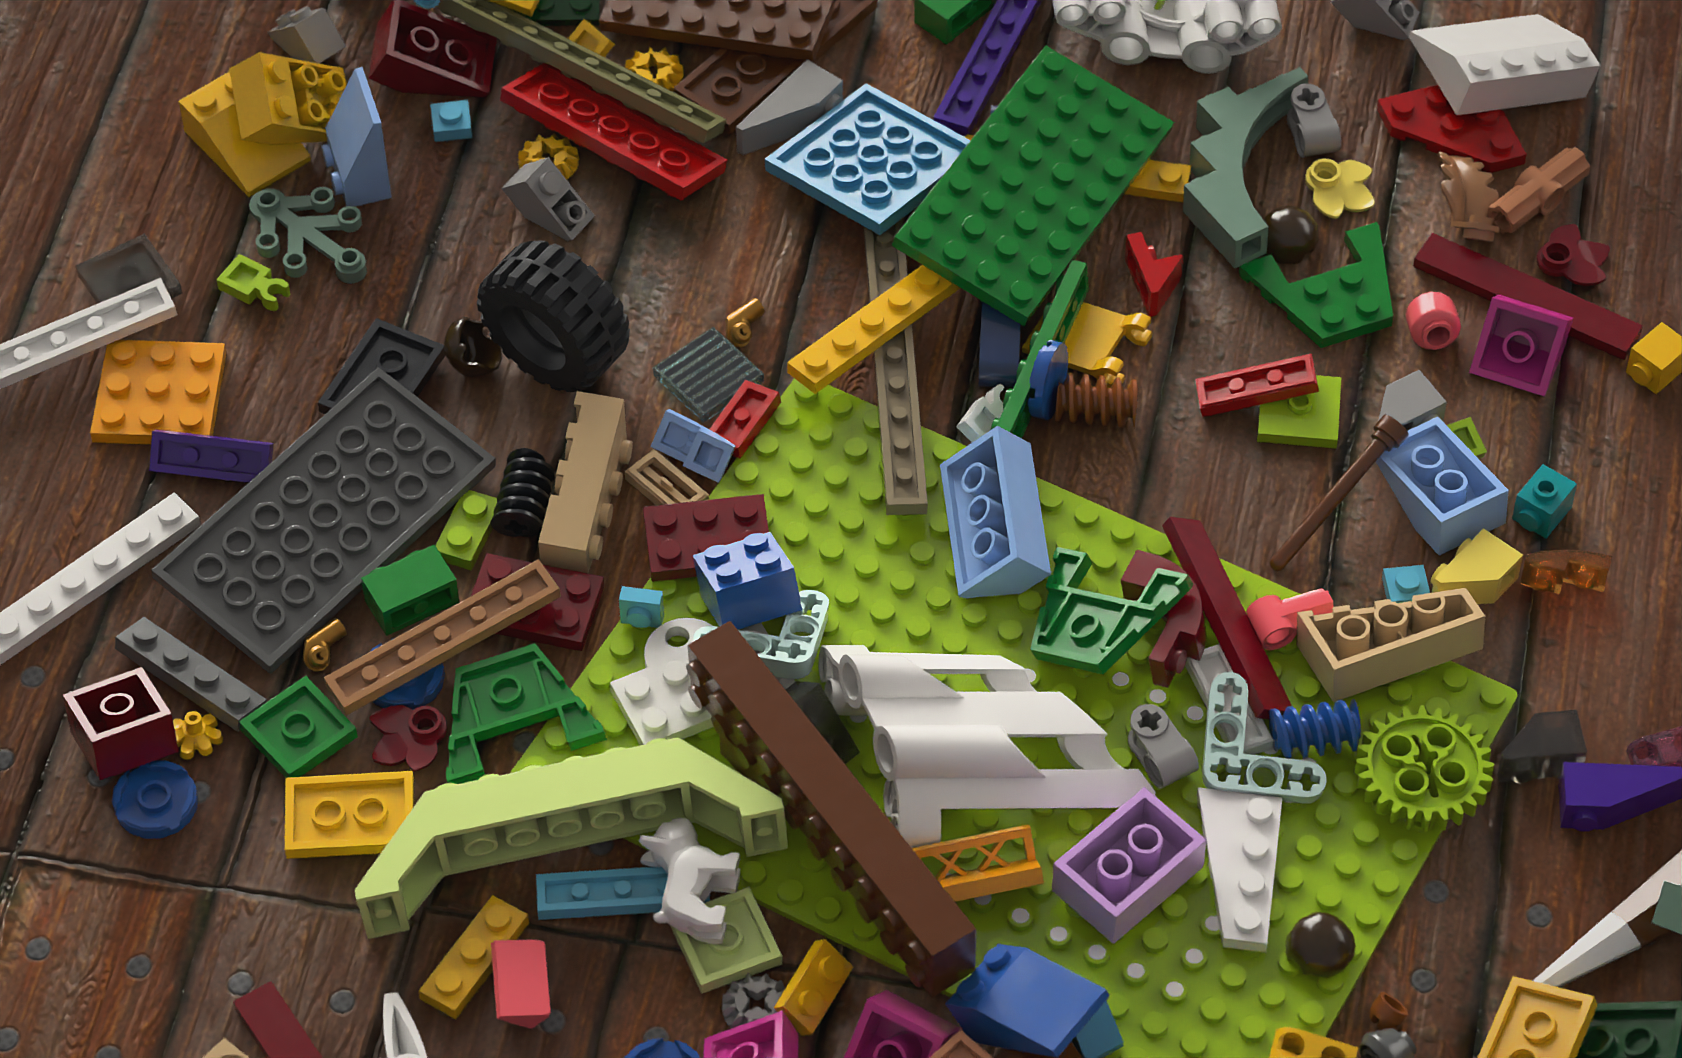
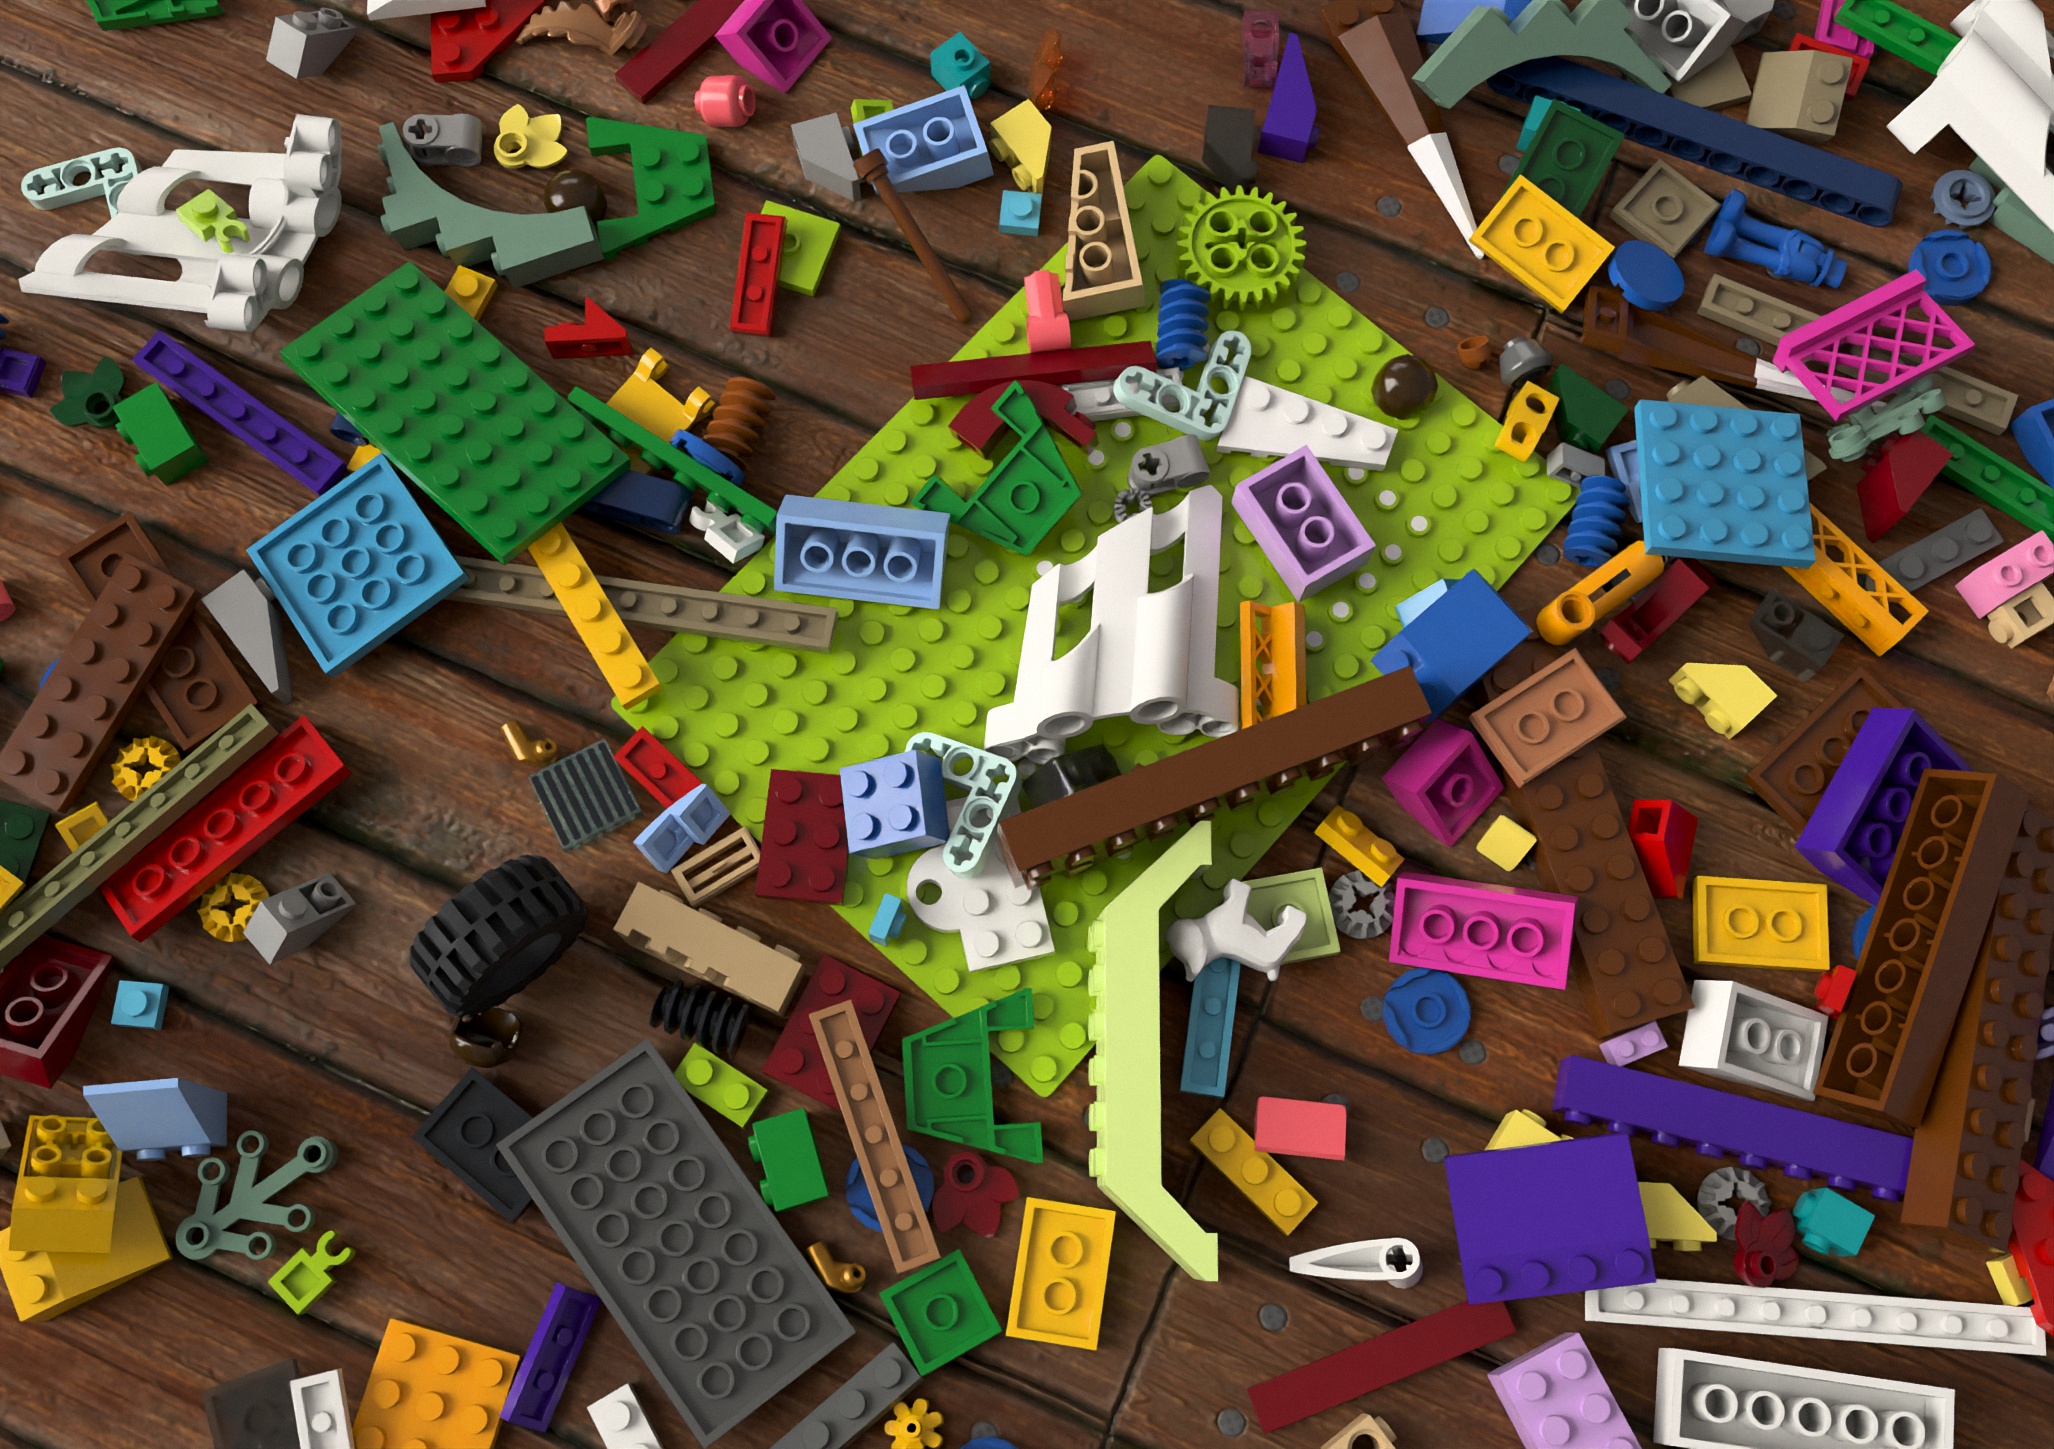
camera: 80 degrees left, 20 degrees up
none -> light grey bush [1114,488,1151,524]

